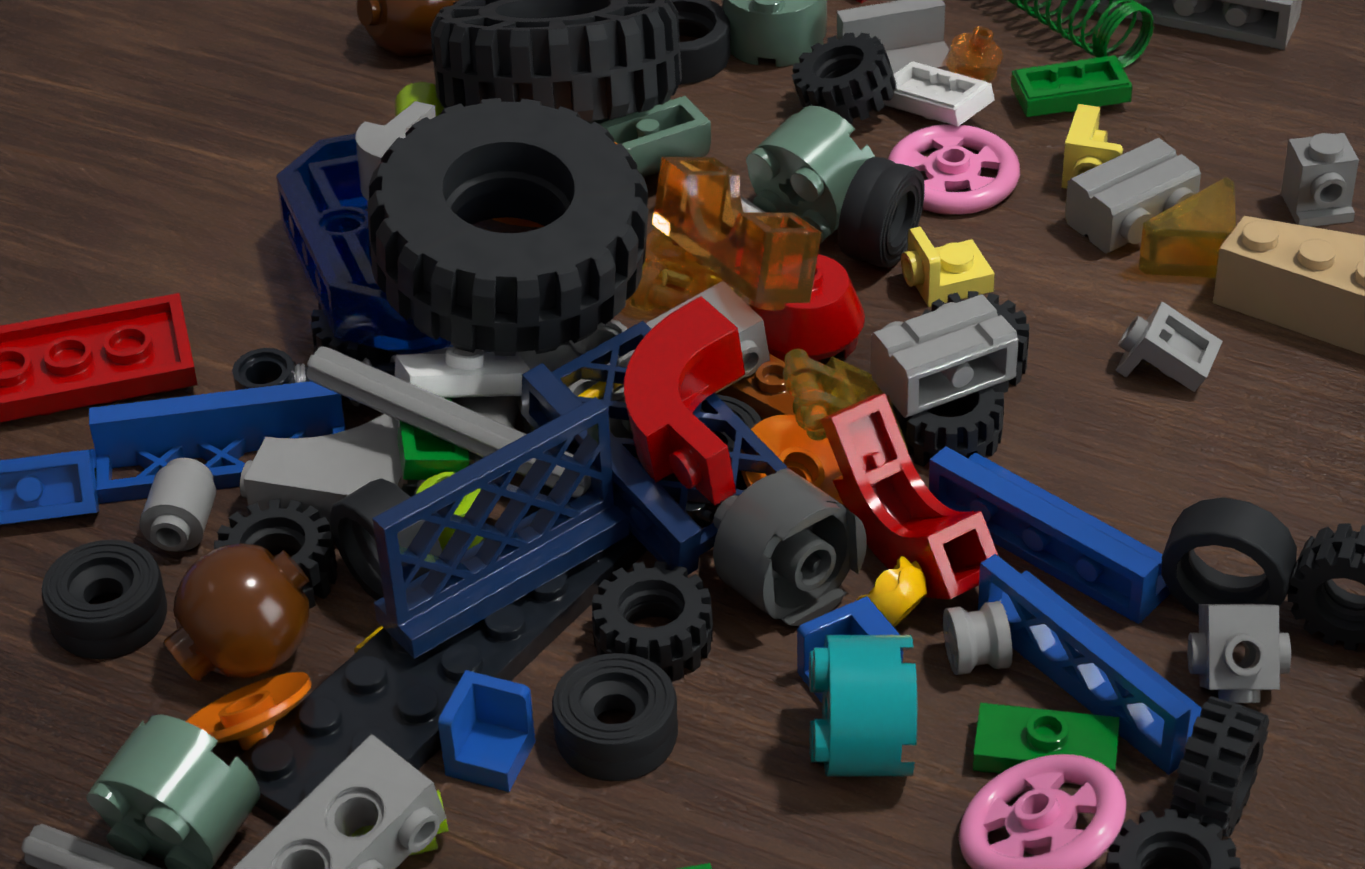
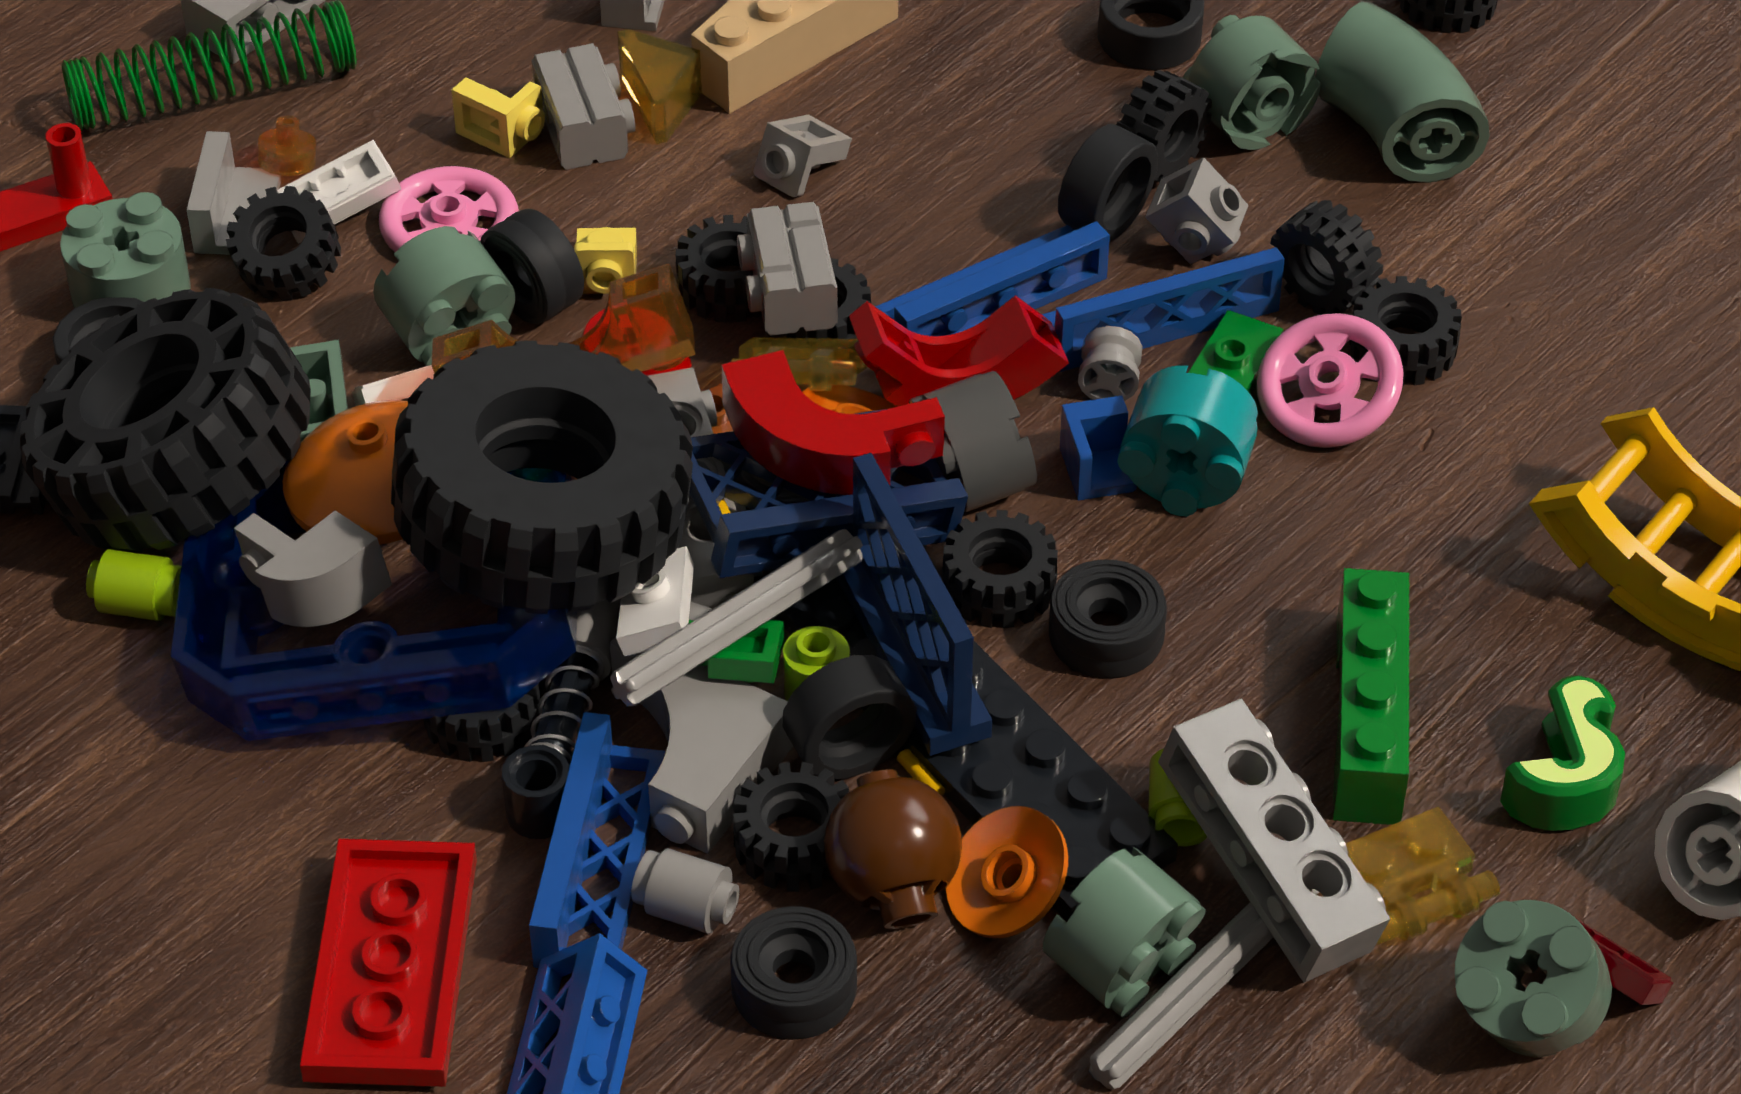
camera: 75 degrees left, 5 degrees up
blue panel [438,670,536,792] -> none
yellow plate [856,556,927,627] -> none
green plate [1011,55,1133,117] -> none

